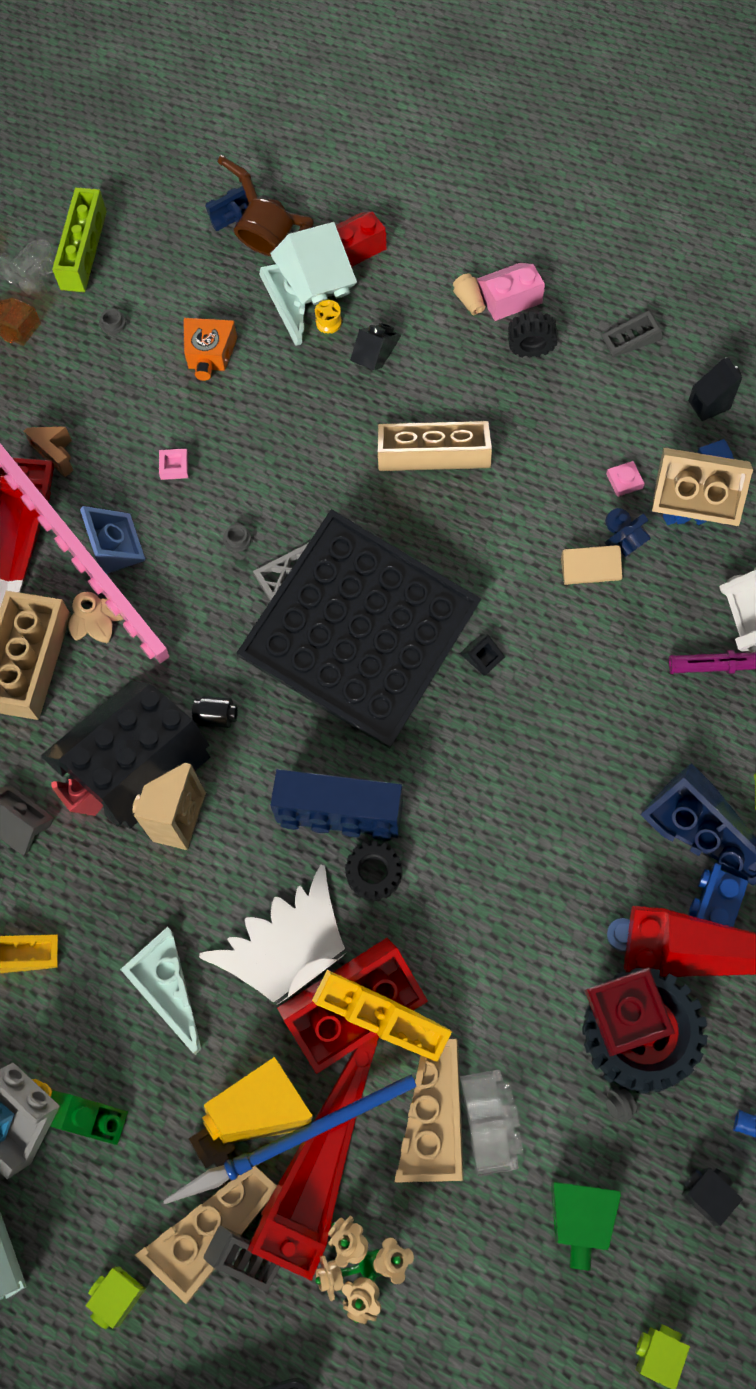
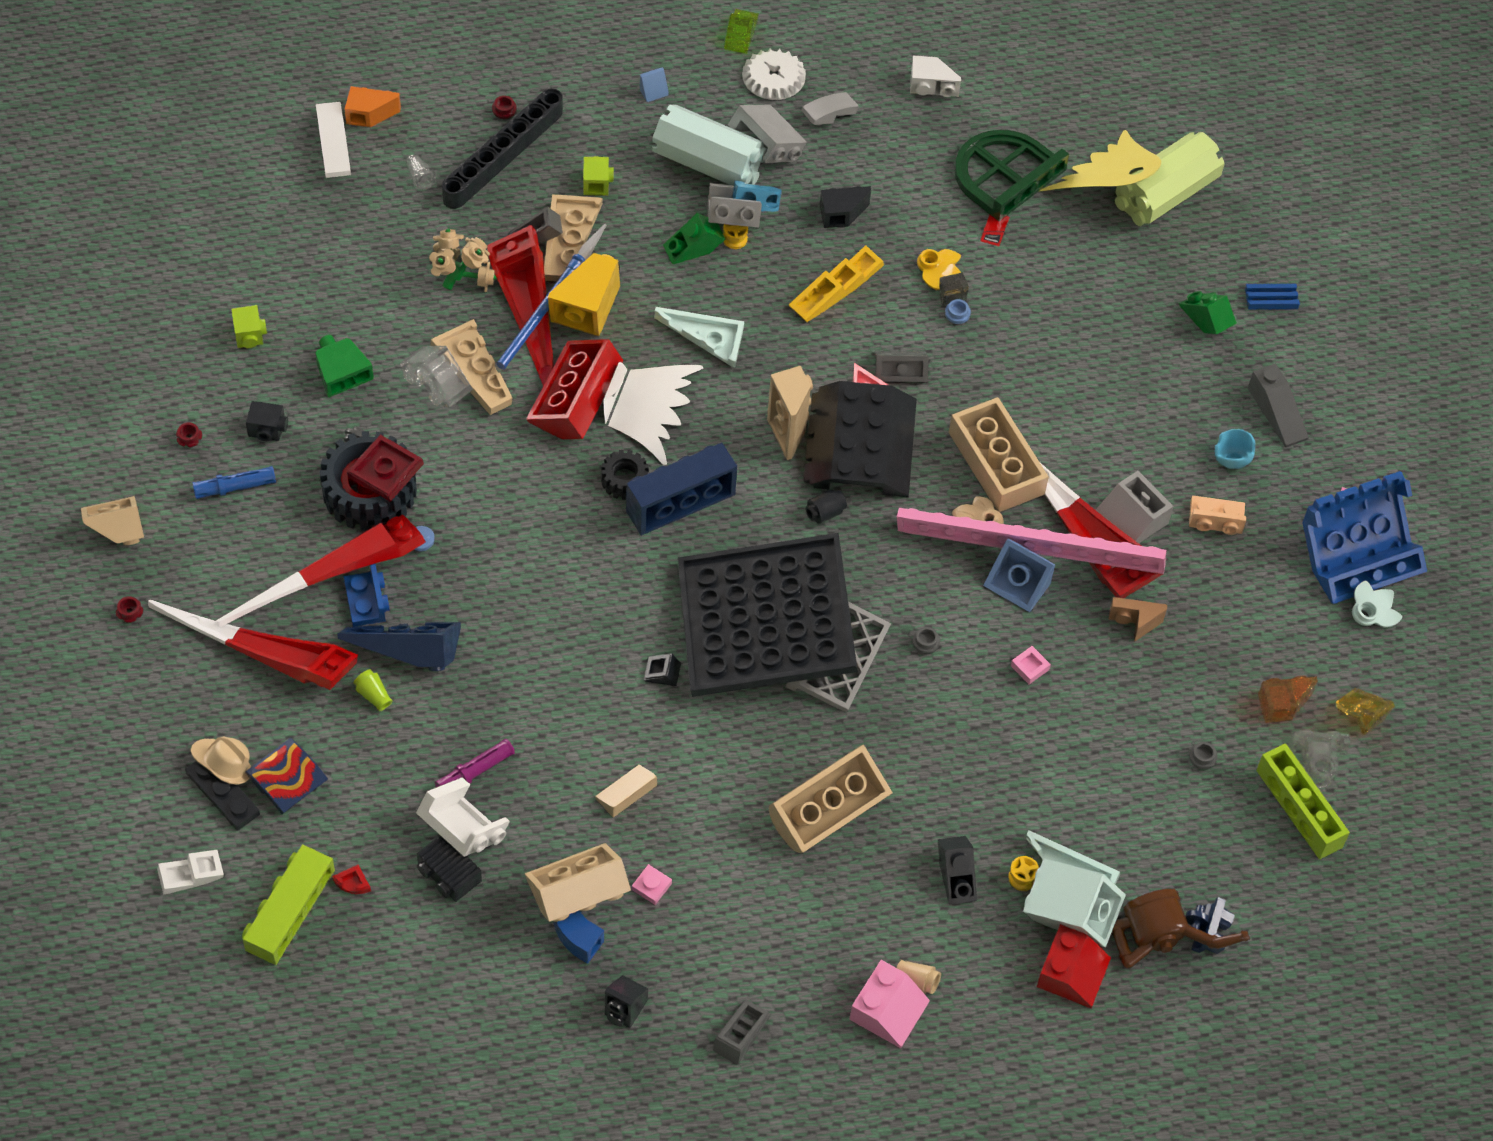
camera: 135 degrees right, 10 degrees down
orange torso [184,318,237,381] -> none
yellow slope [312,970,452,1062] -> none
black tyre [508,311,557,358] -> none
dark blue hips [604,508,651,557] -> none

